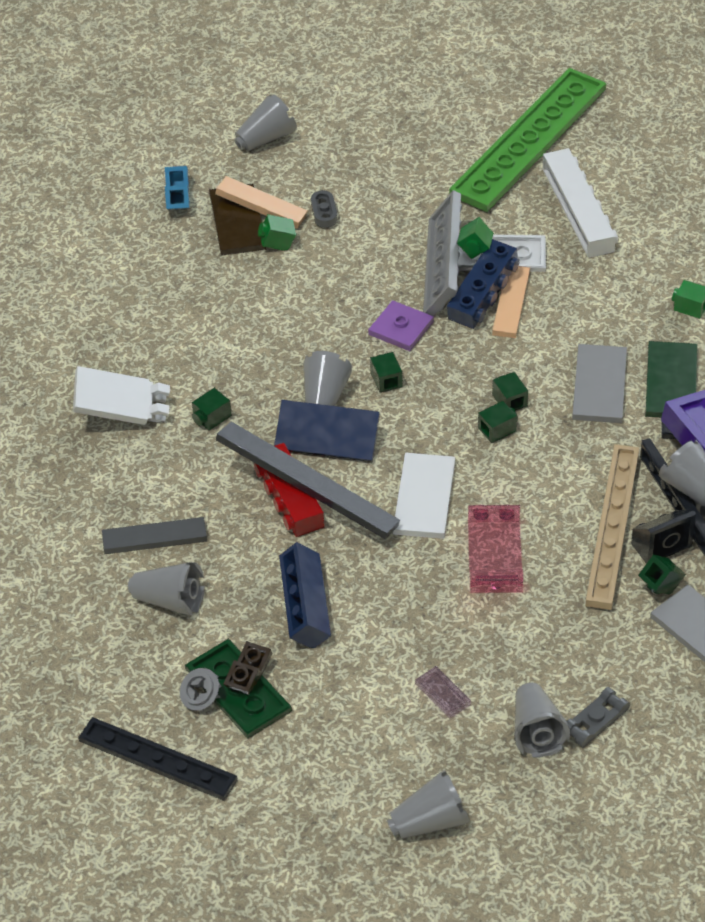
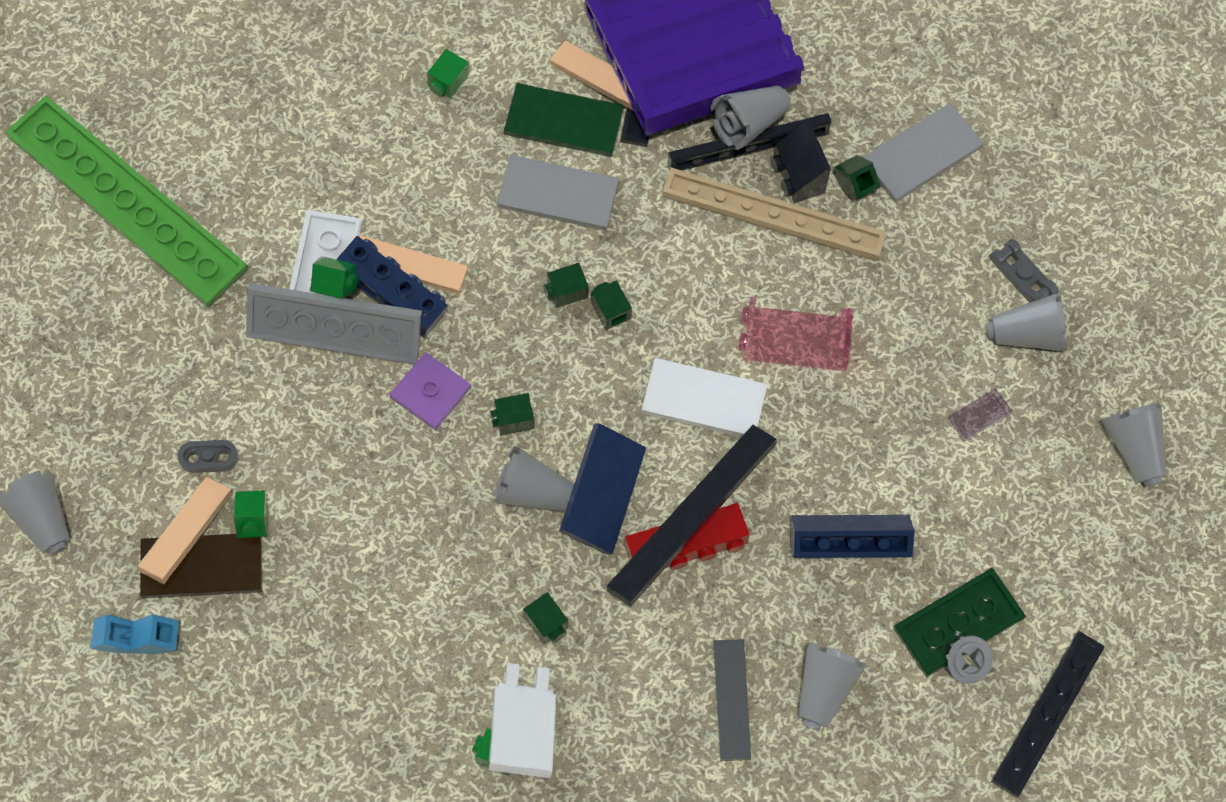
camera: 90 degrees left, 20 degrees up
dark brown slope [223,641,273,694] -> none
white brick [543,148,618,258] -> none

